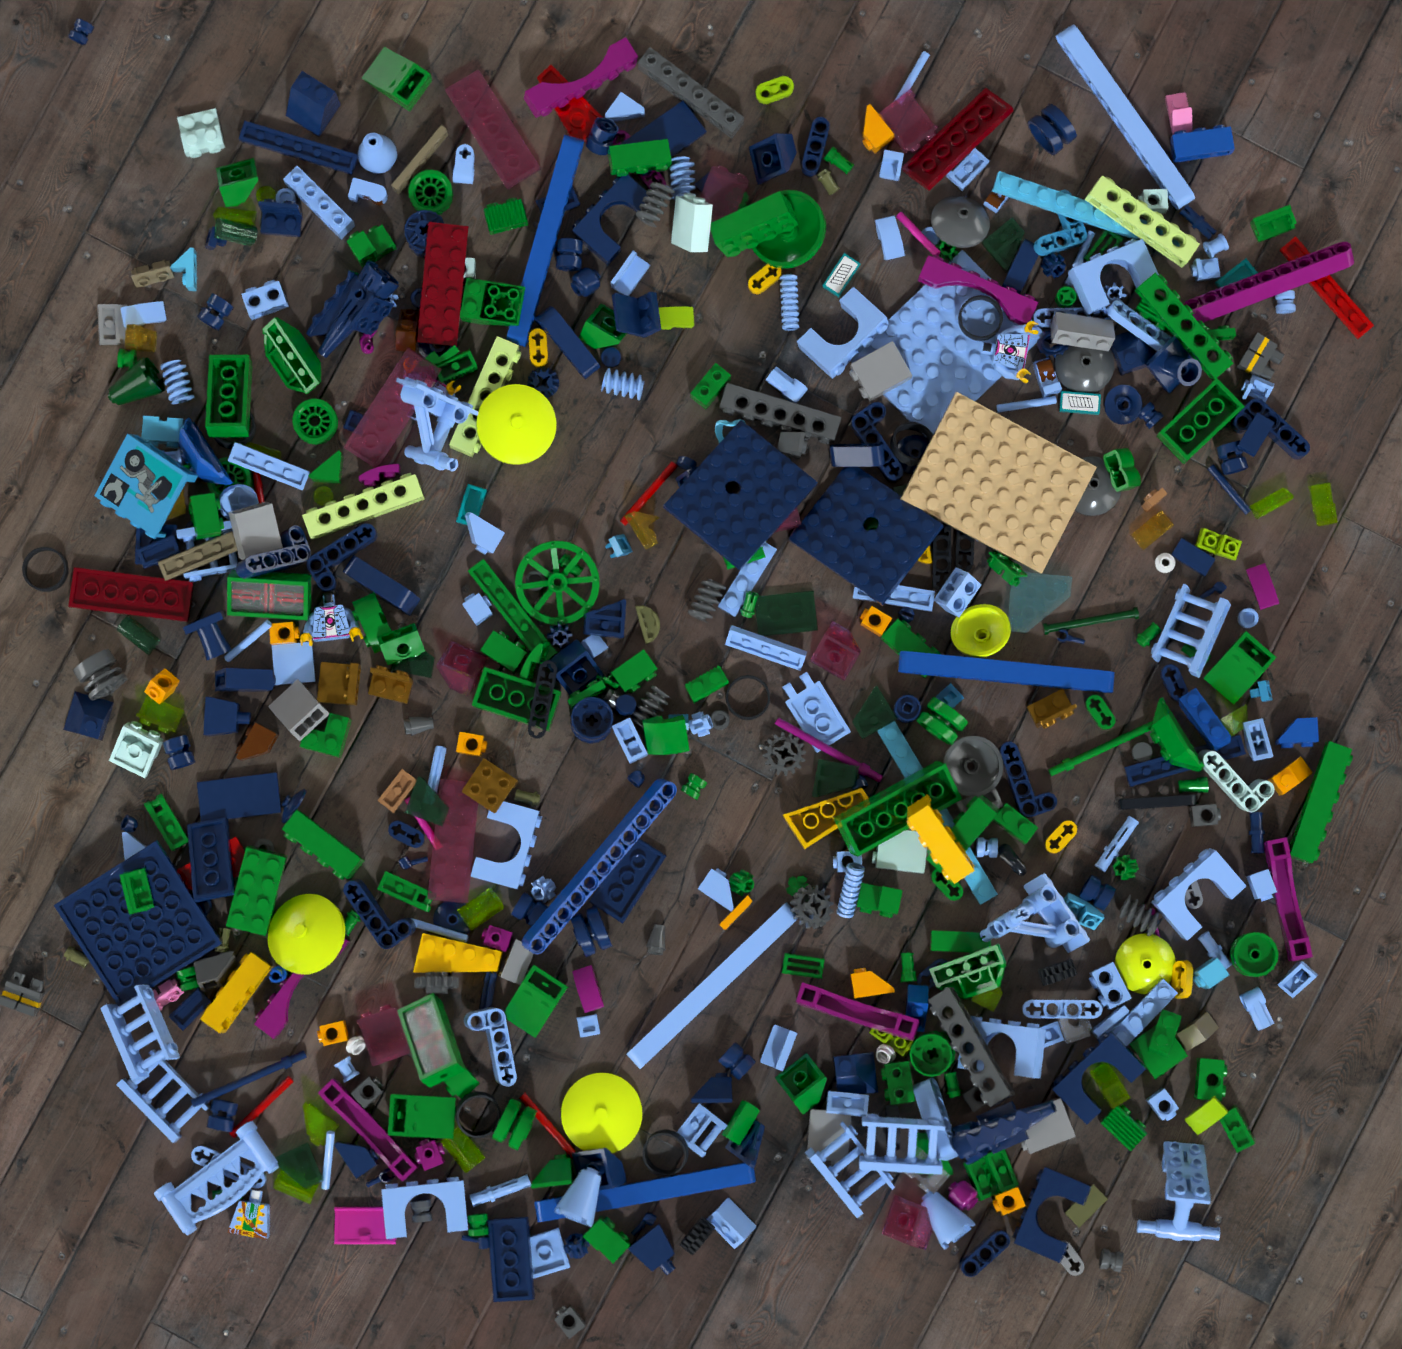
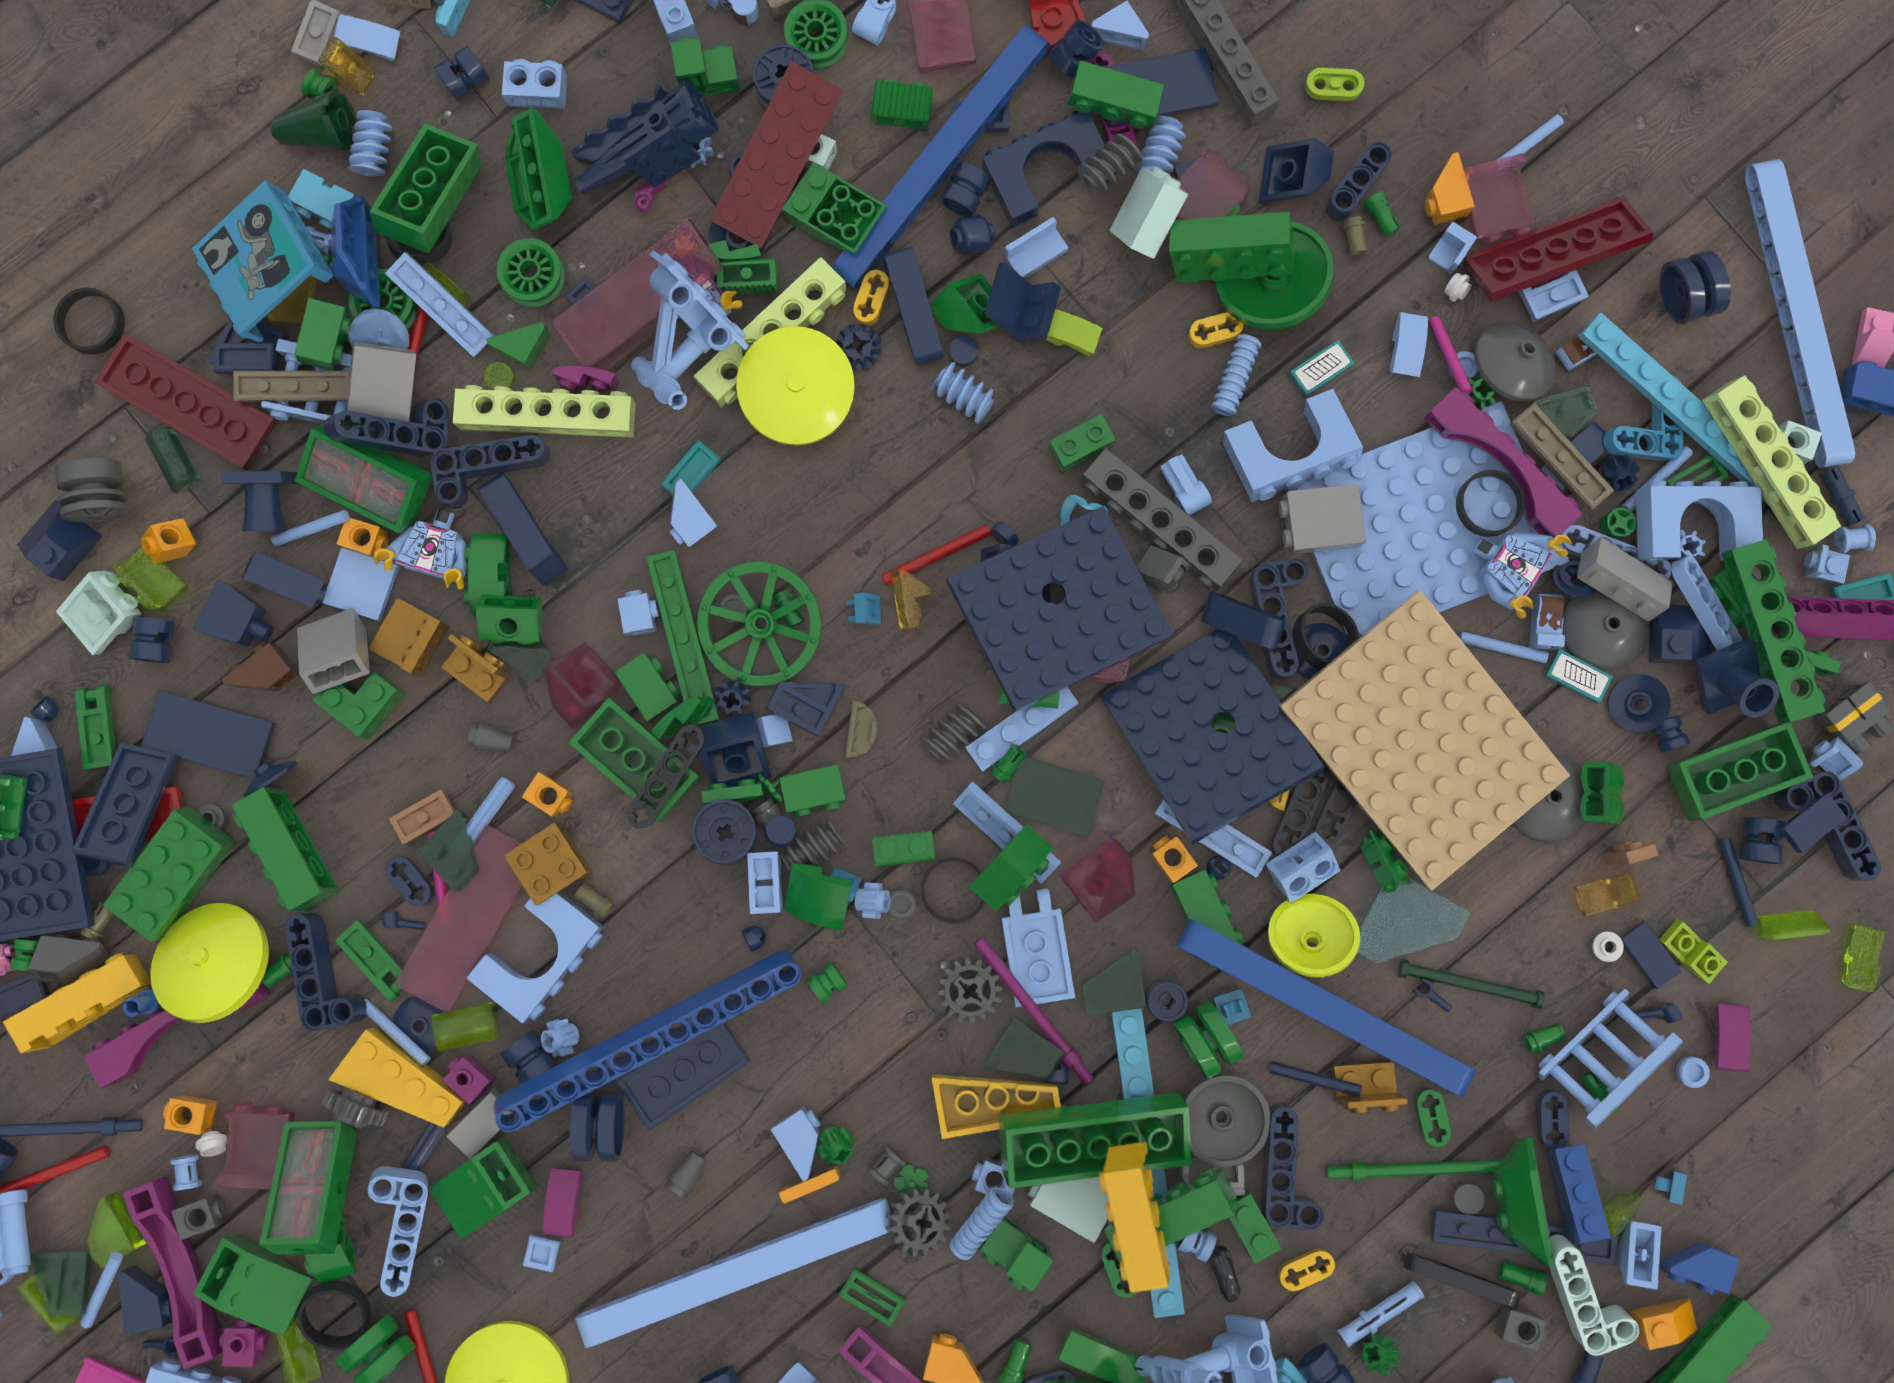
camera: 25 degrees right, 0 degrees up
reddish brown slope [396,309,419,352] -> none
green slope [1203,631,1277,705] -> none
none -> dark grey bush [867,1145,907,1186]
none -> green brick [969,824,1054,912]
none -> dark blue bar [1270,1061,1362,1097]
none -> white plate [1445,273,1471,302]
none -> dark tan tile [1510,403,1614,512]

